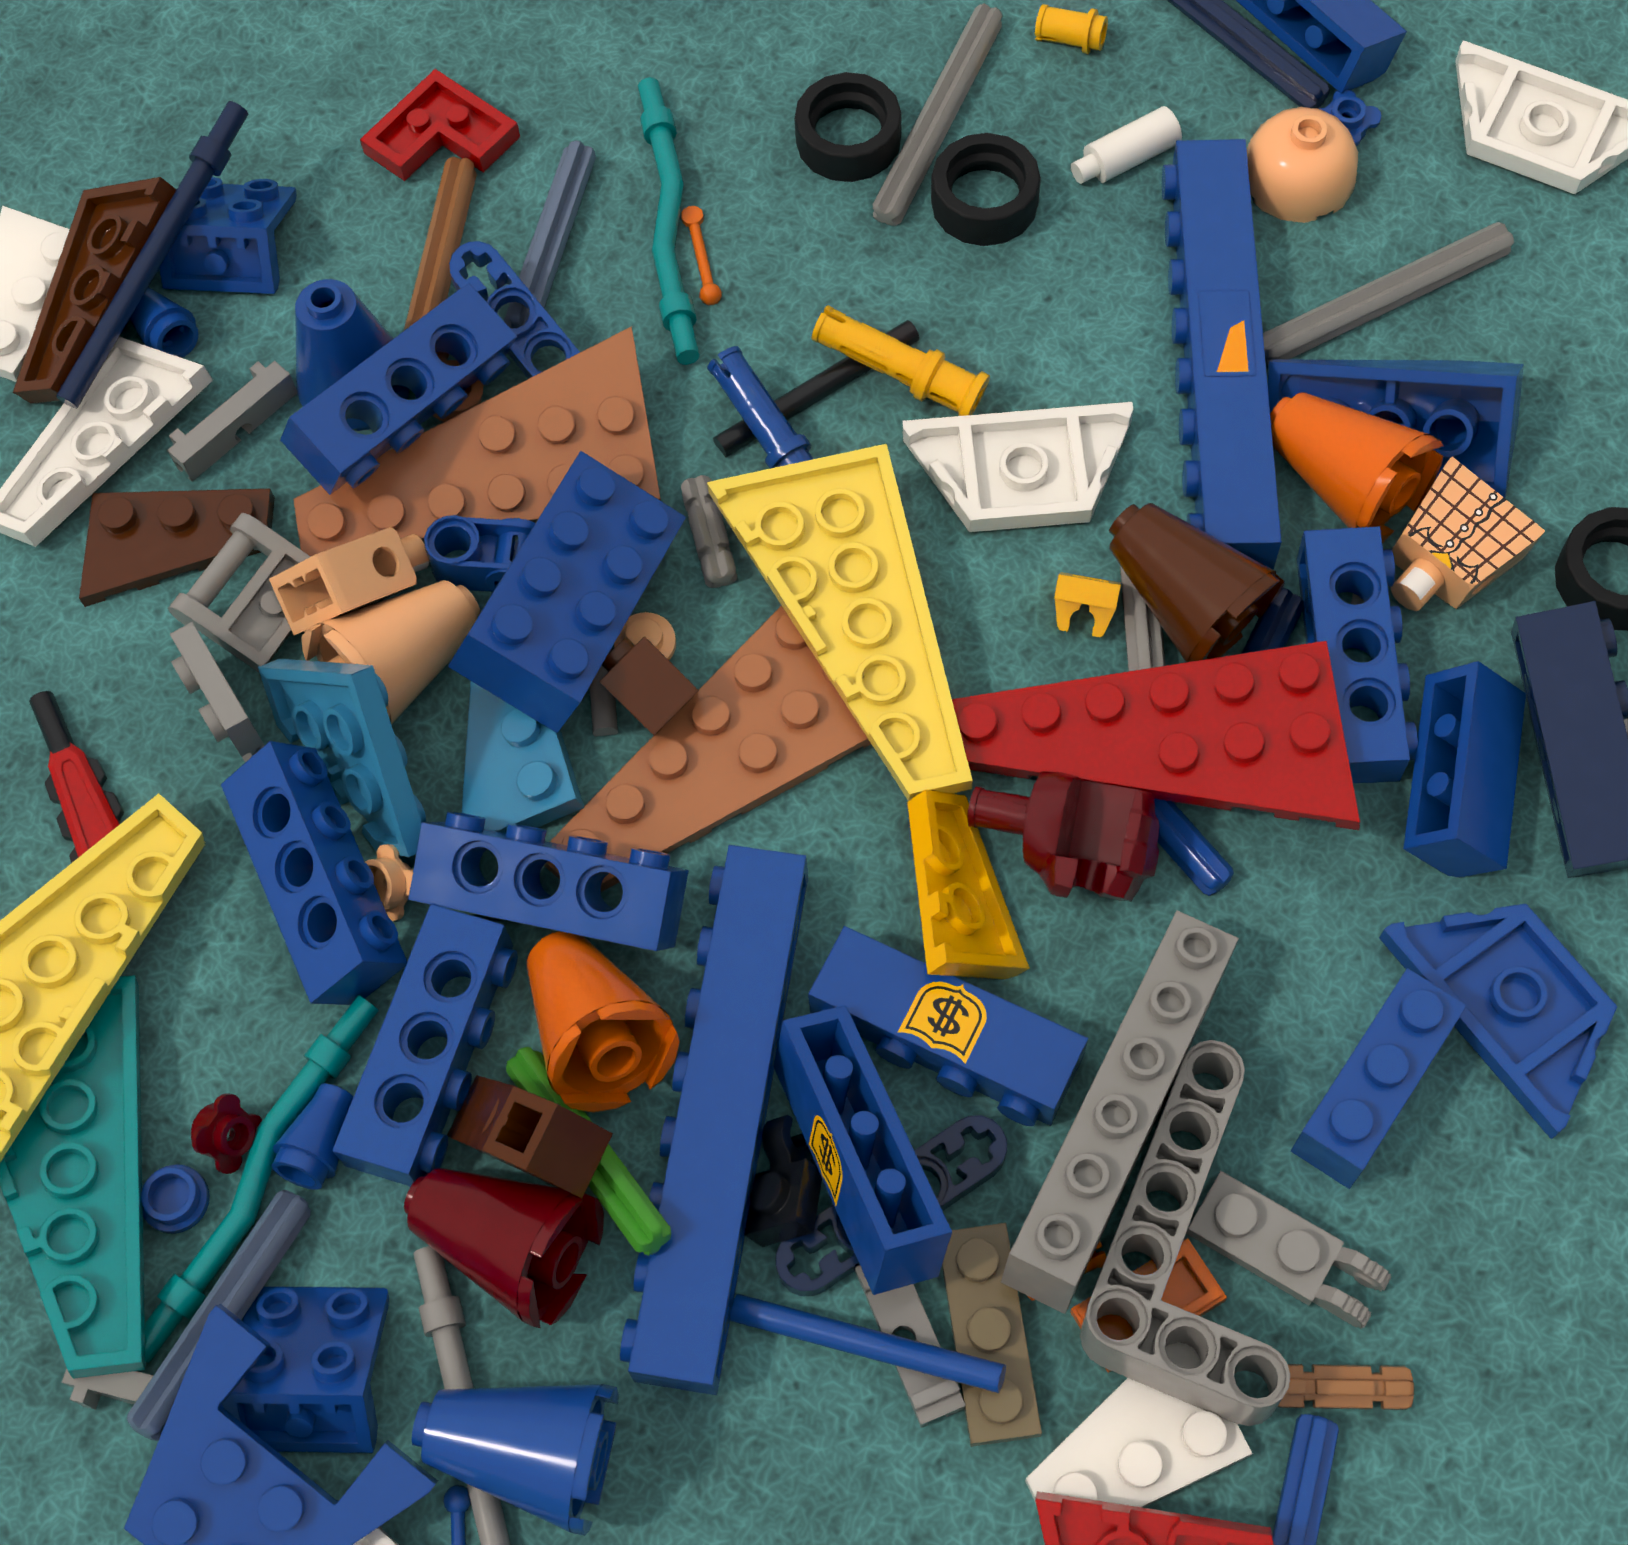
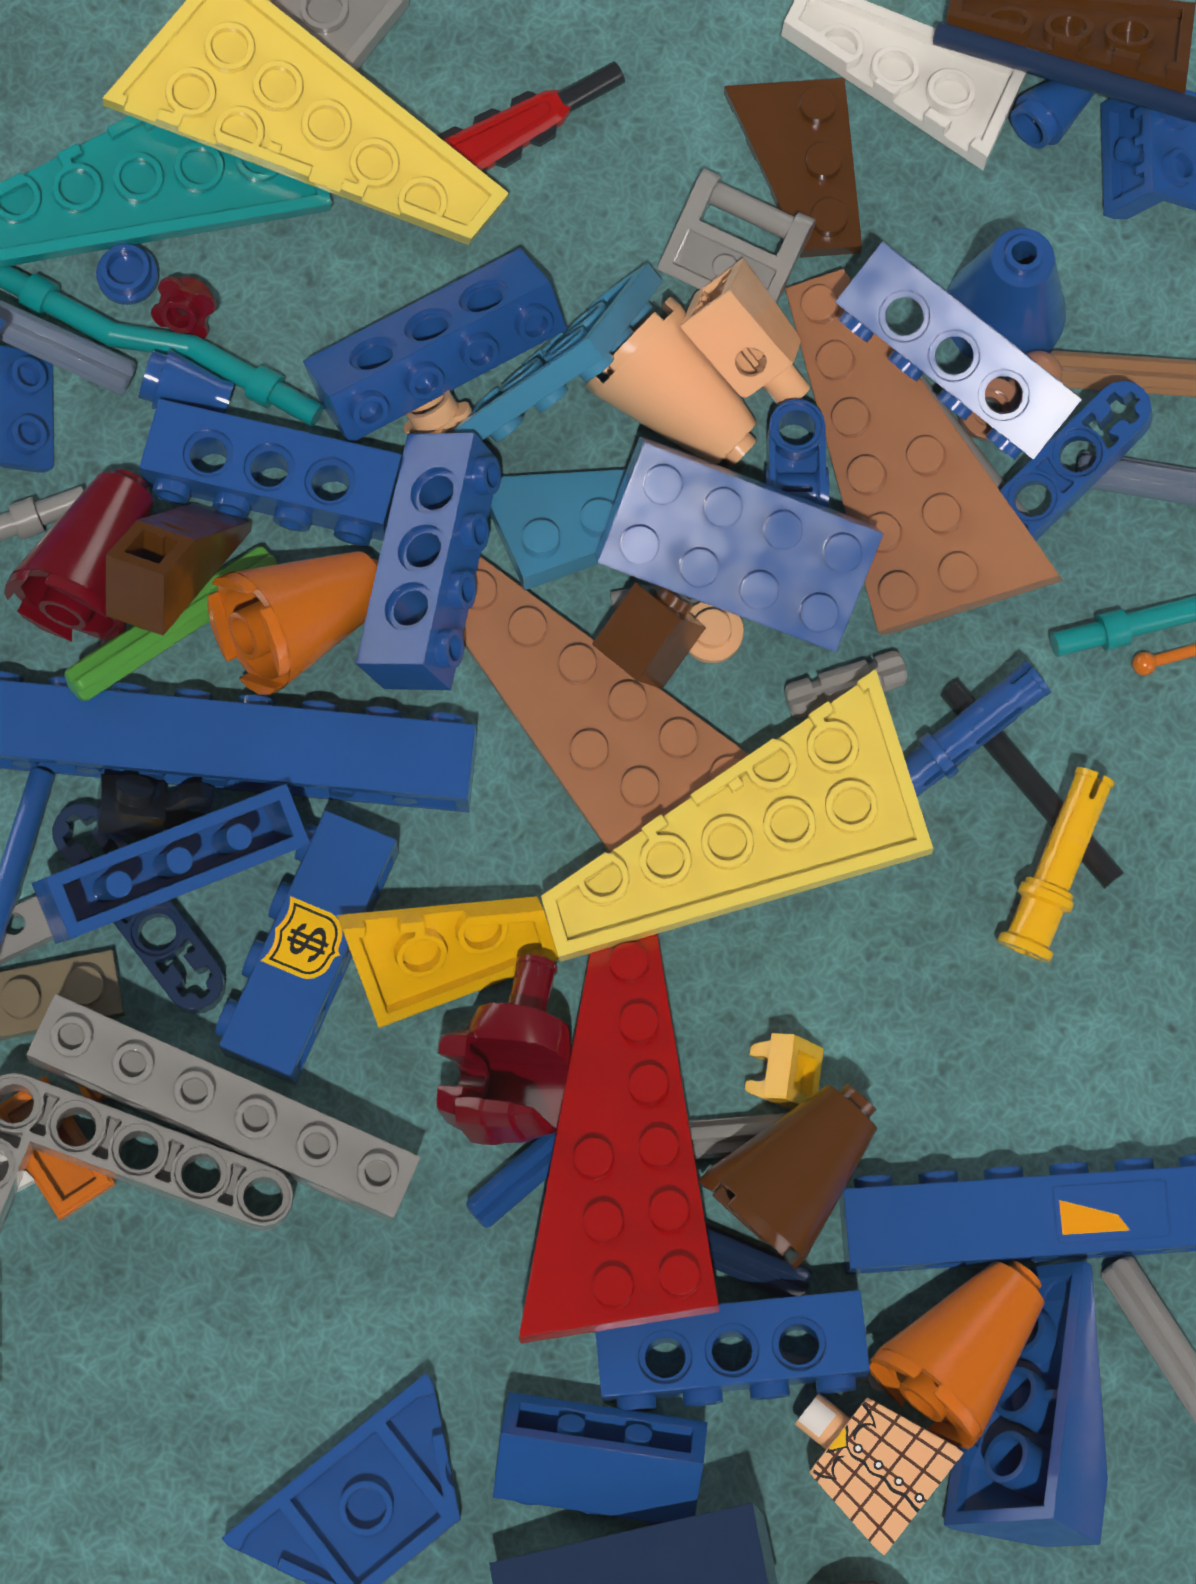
camera: 80 degrees right, 10 degrees up
light grey piece [167,360,297,482] -> none
light grey plate [170,622,264,762] -> none
white wing [903,402,1133,532] -> none
light grey hinge [1186,1171,1391,1329] -> none
blue brick [1291,968,1467,1189] -> none

